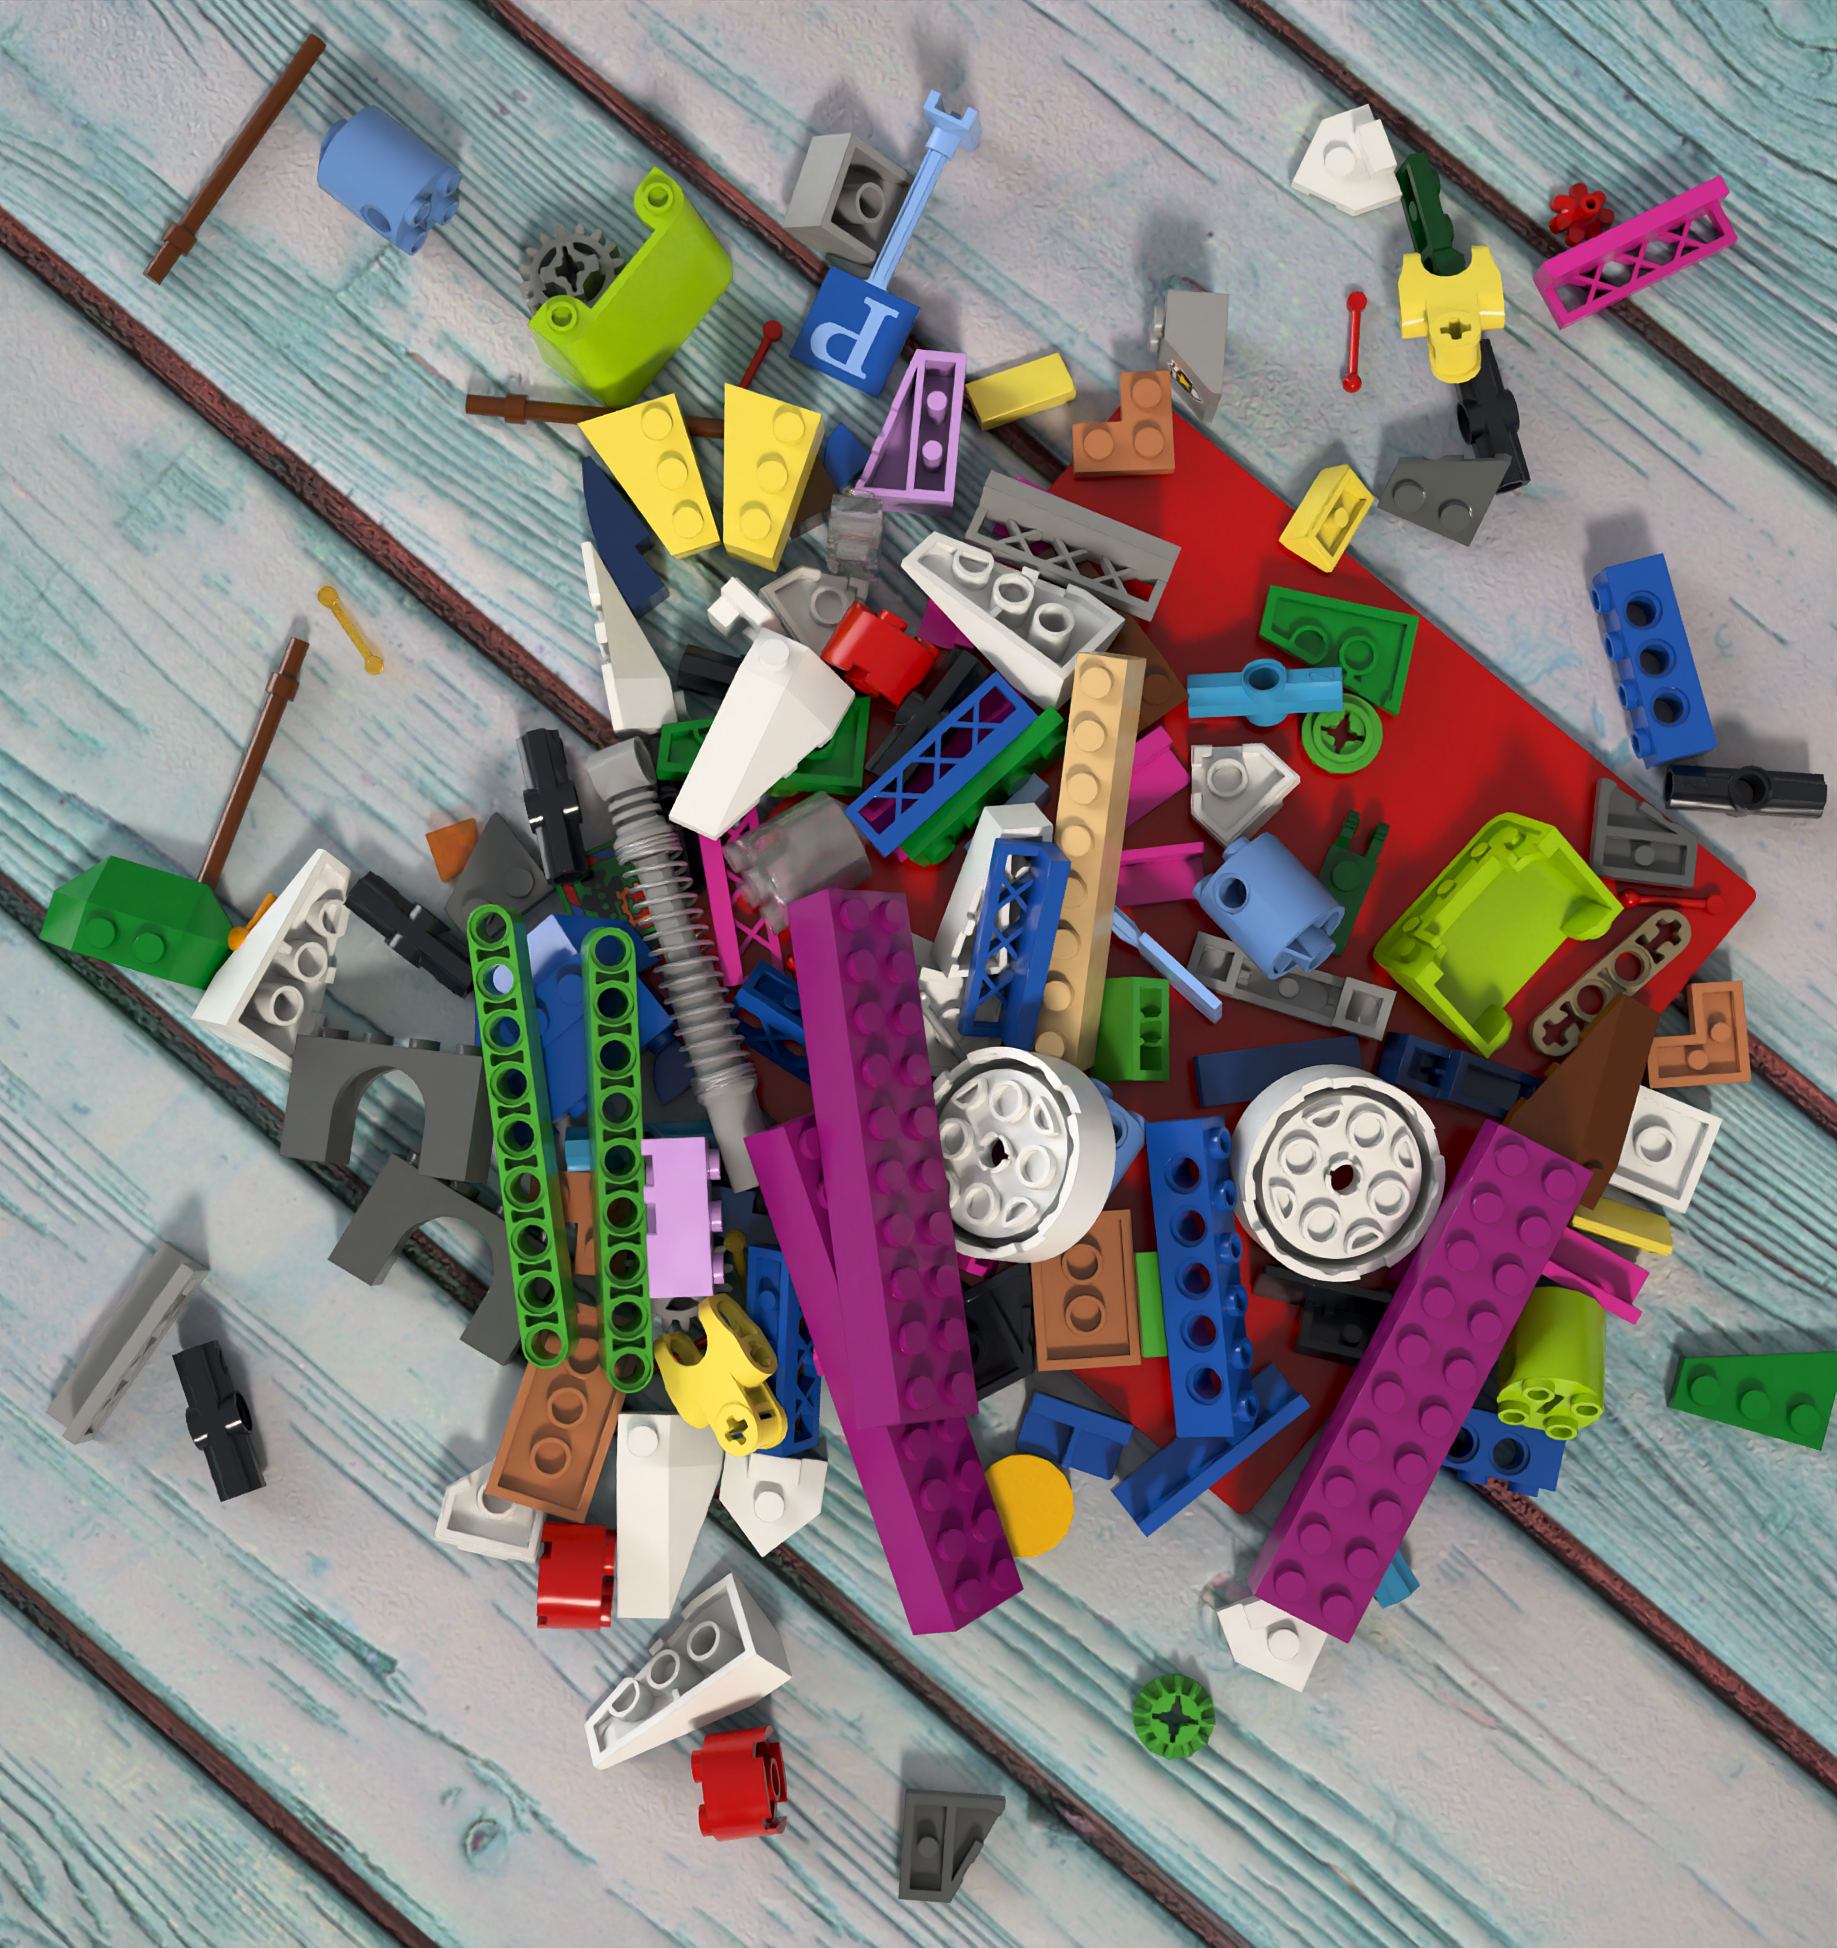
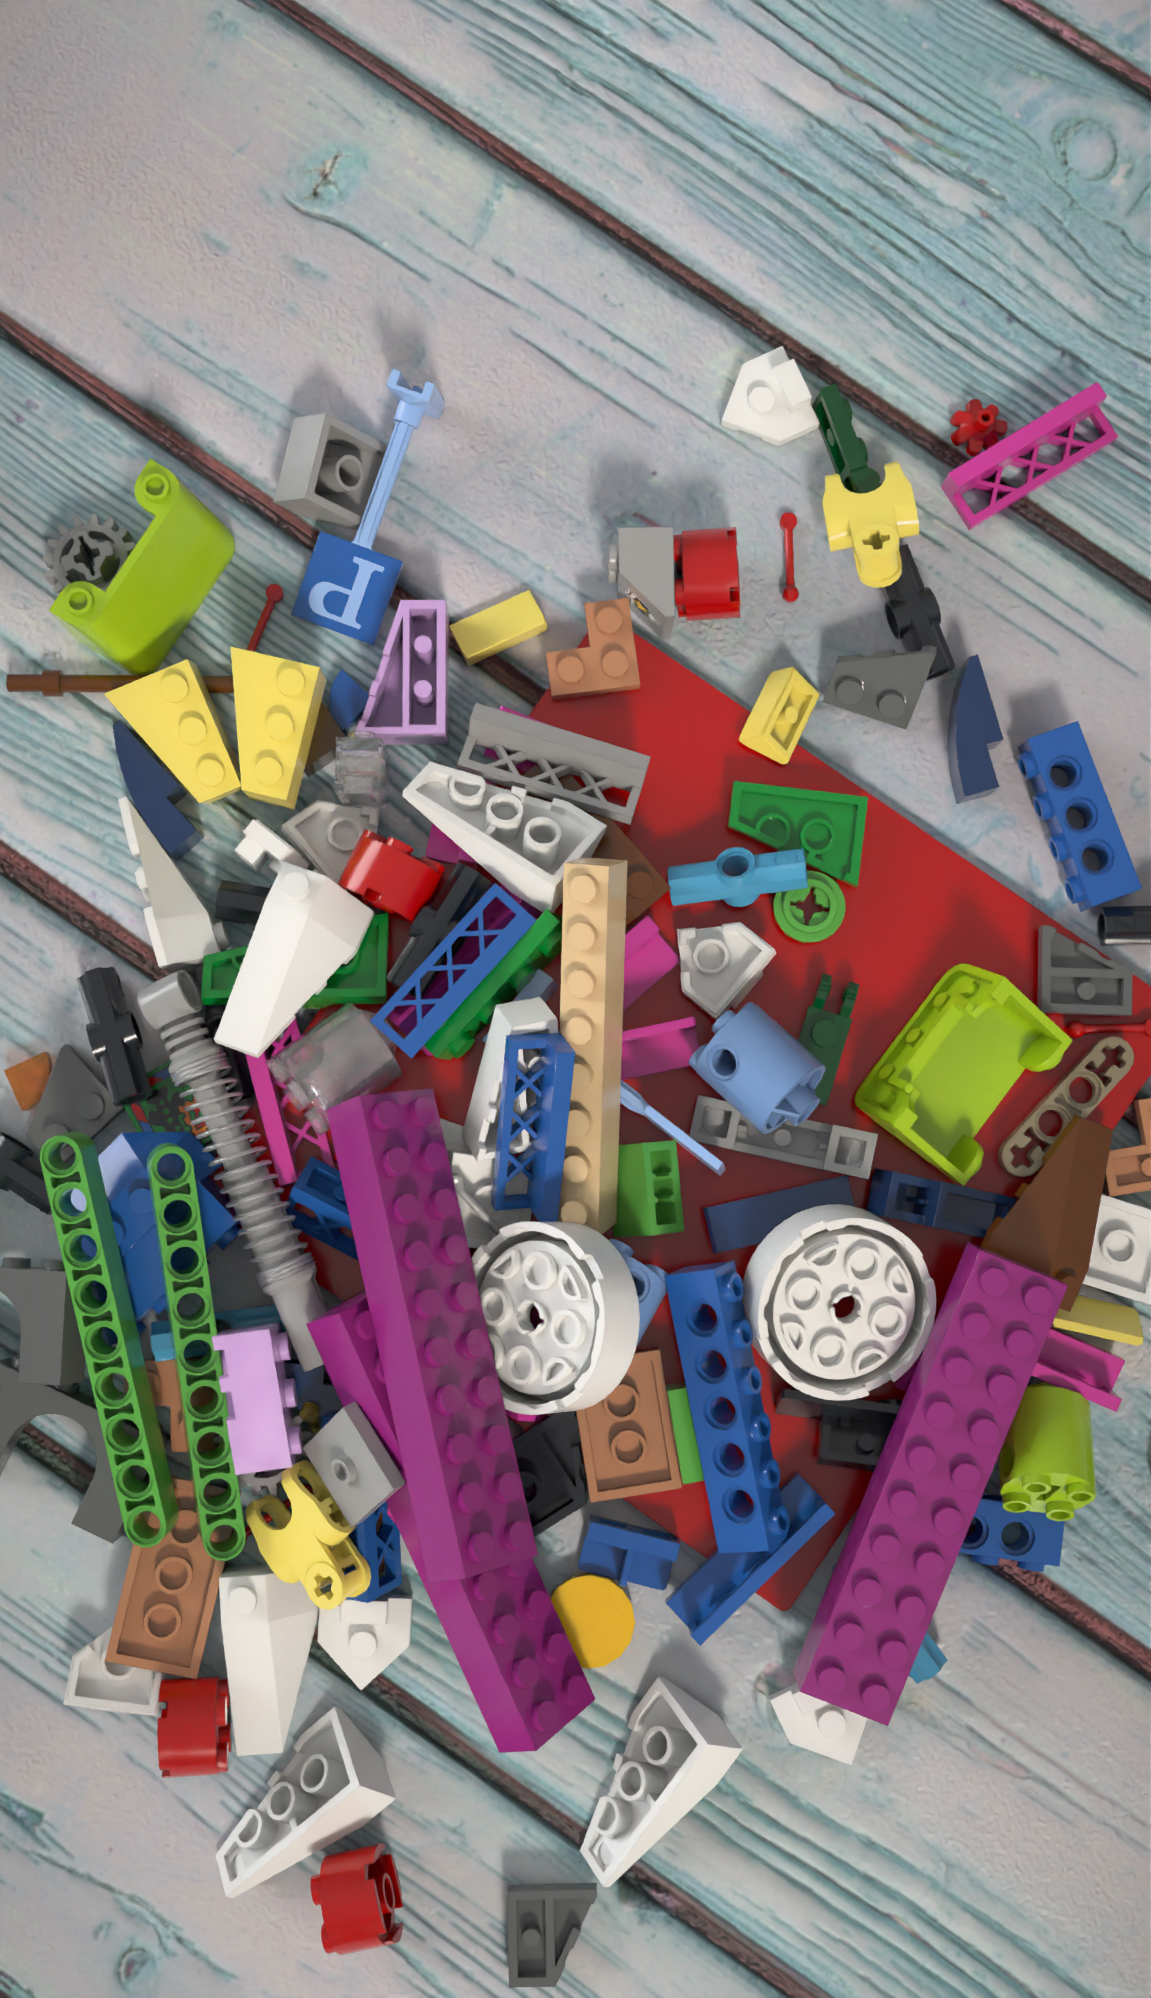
camera: 10 degrees left, 0 degrees up
blue tile [653,1037,696,1107] -> none
bright green gear [1132,1674,1216,1760] -> none
none -> light grey plate [303,1401,406,1528]
none -> white wedge [580,1677,743,1887]
none -> red brick [673,527,741,621]
none -> dark blue slope [947,654,1004,804]

